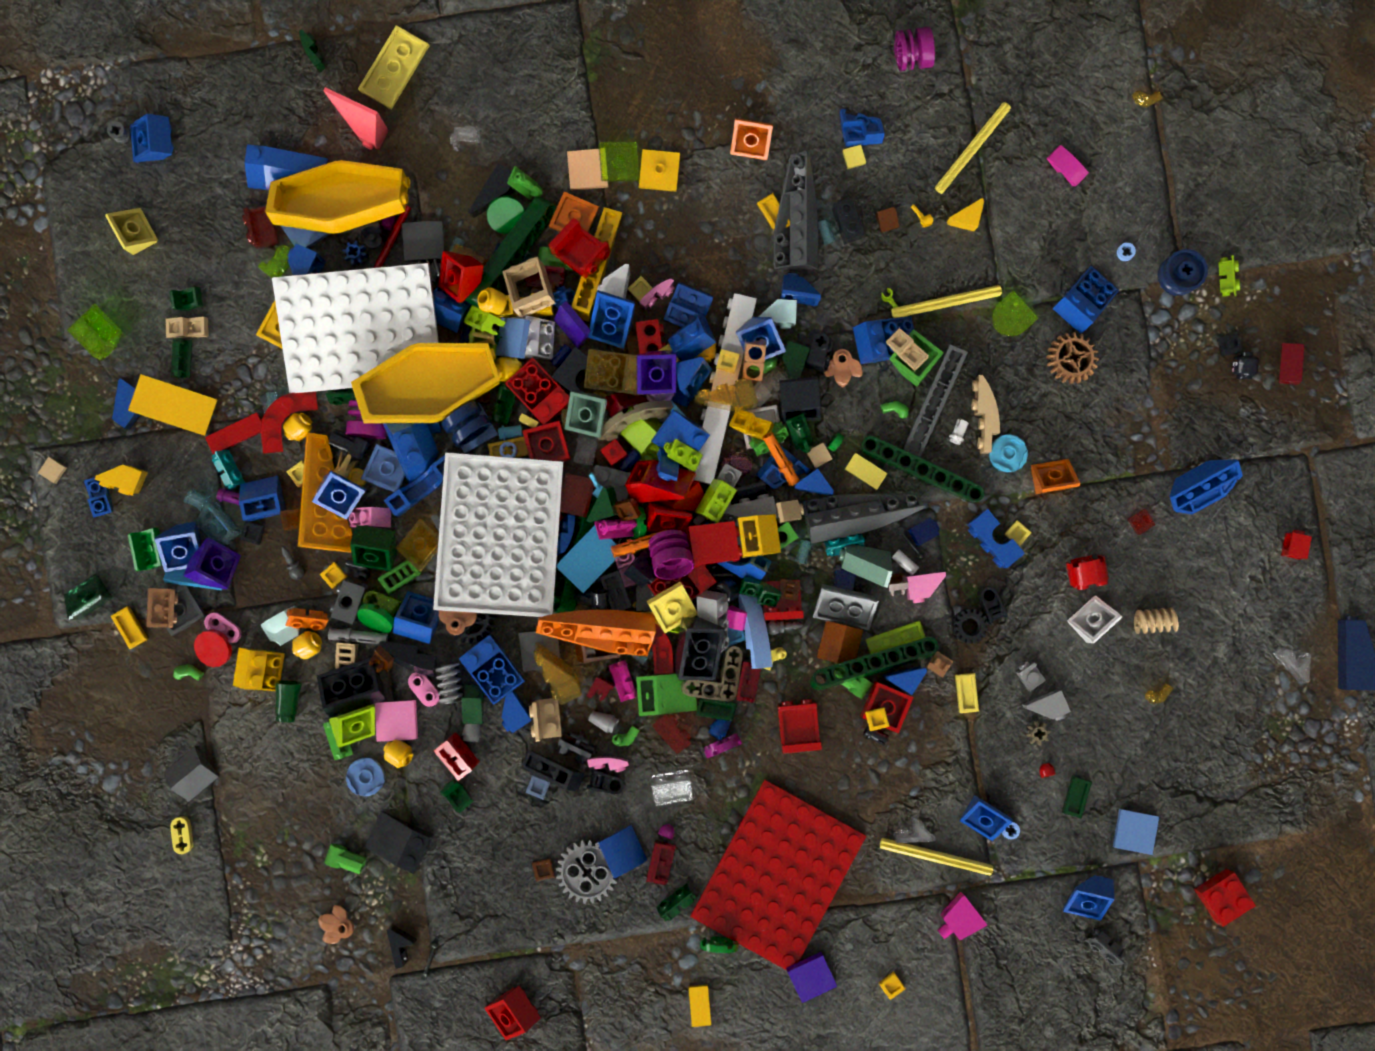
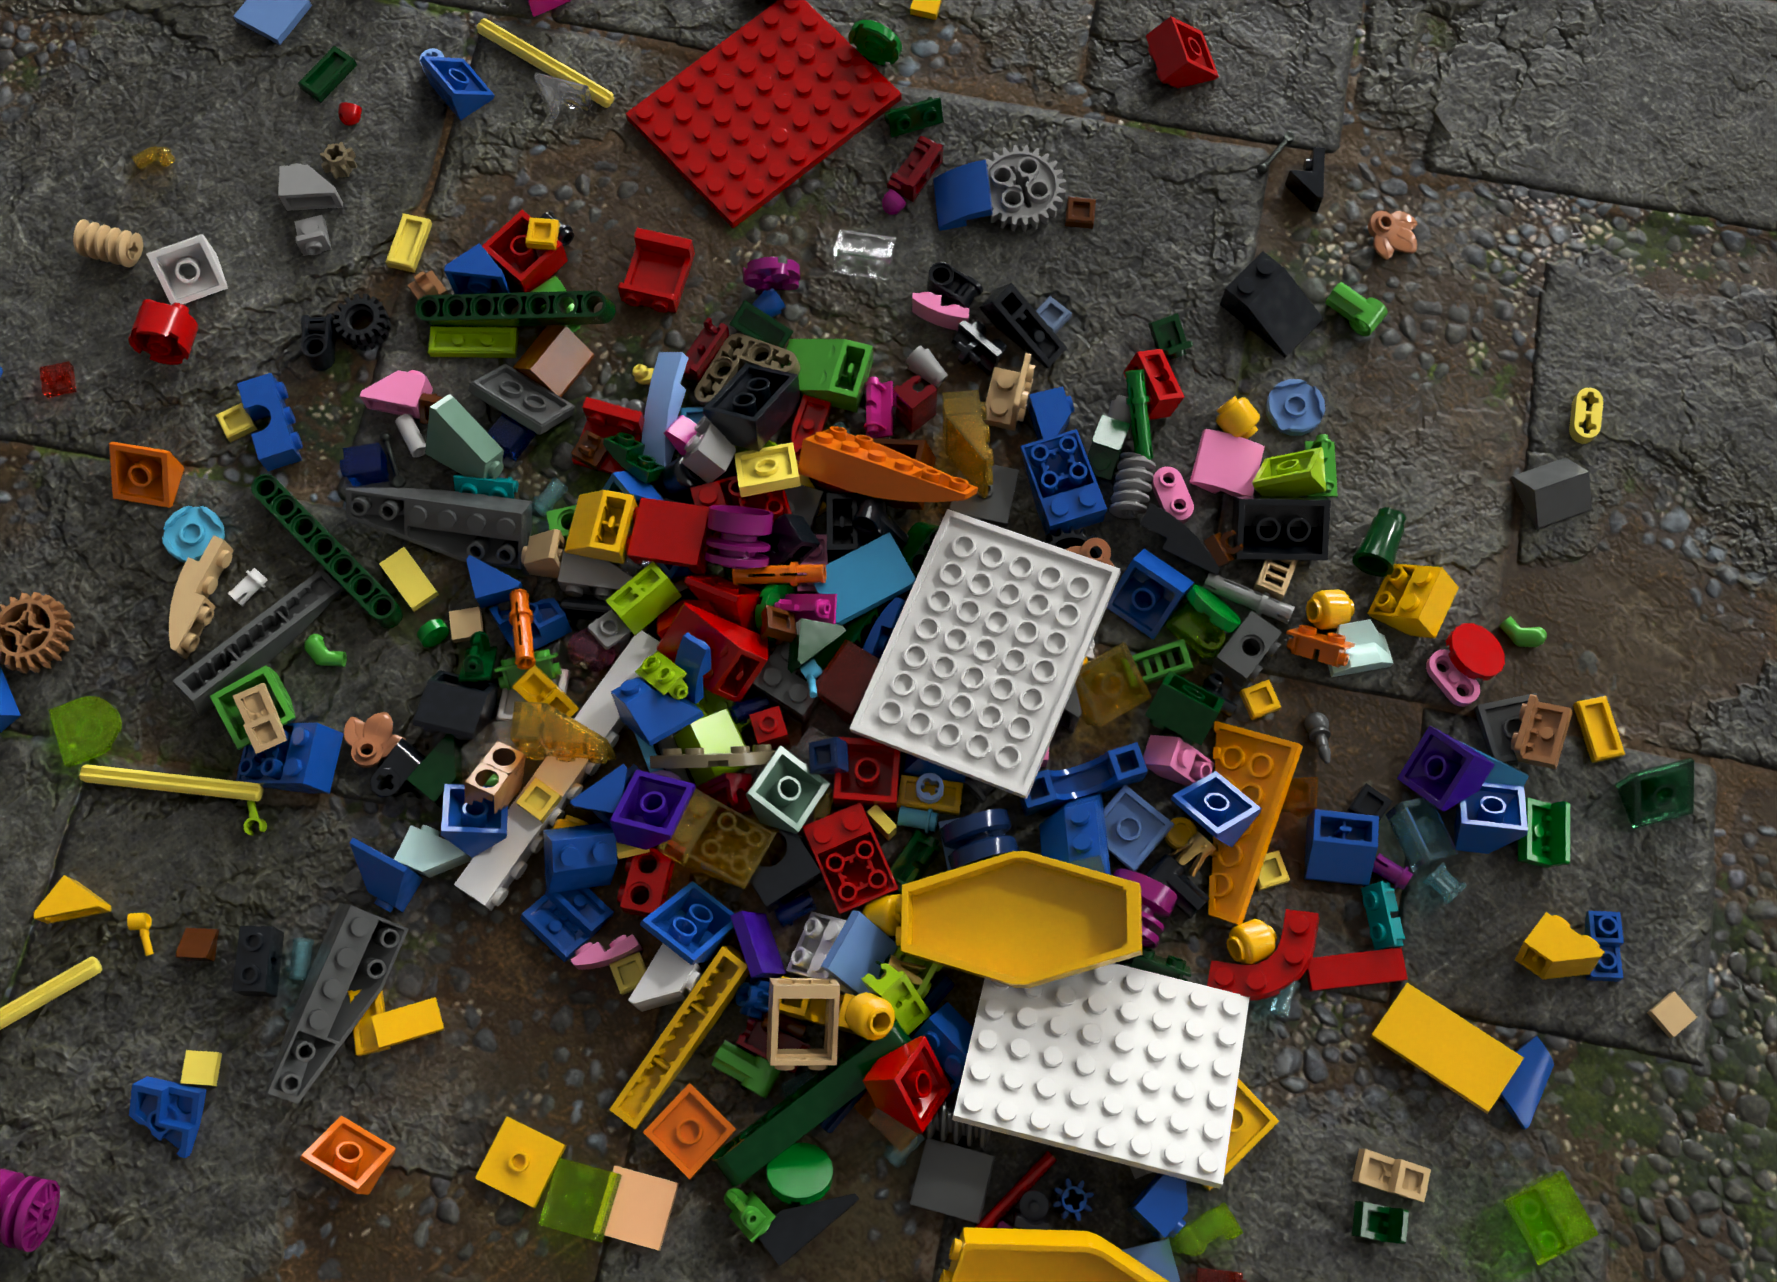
camera: 155 degrees left, 15 degrees down
dark green hinge [171,338,192,378] -> none
red panel [549,217,611,279] -> none
bright green arm [612,726,640,747] -> none
clear red bracket [652,714,692,754] -> none
none -> yellow tile [371,997,444,1050]
none -> dark blue slope [809,737,849,774]
none -> green pin [1125,369,1154,459]

